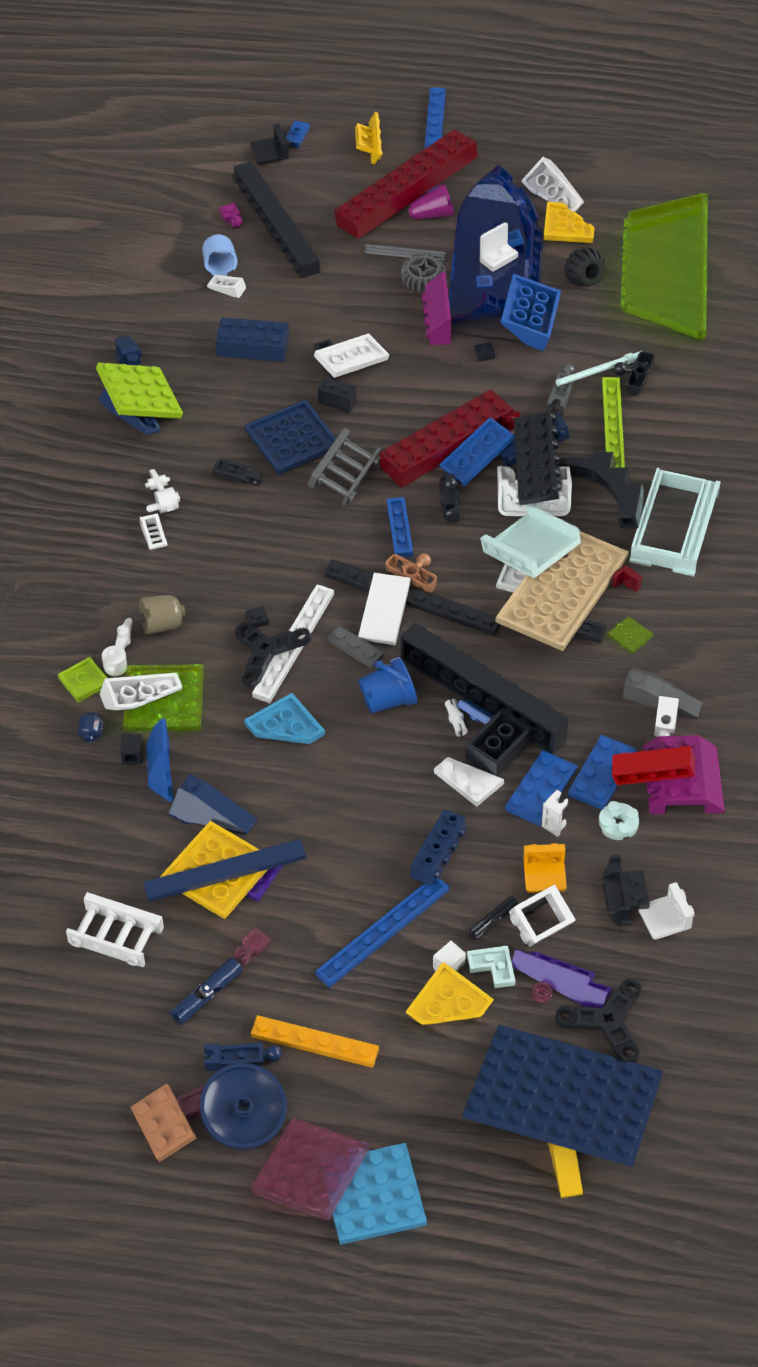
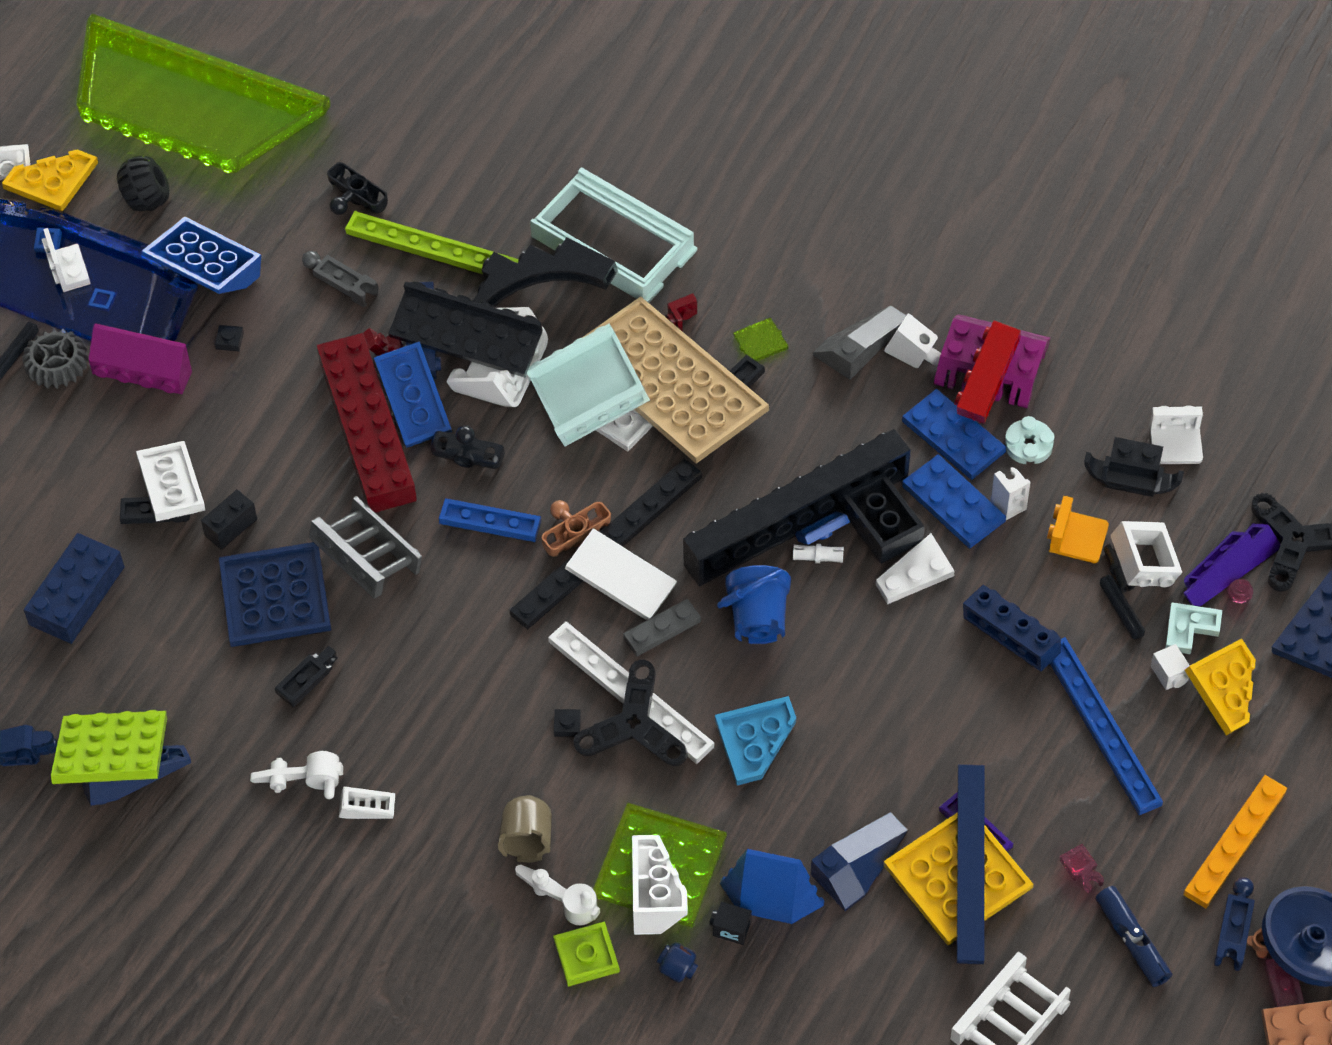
camera: 70 degrees left, 5 degrees up
light aqua bar [556,351,641,386] -> none

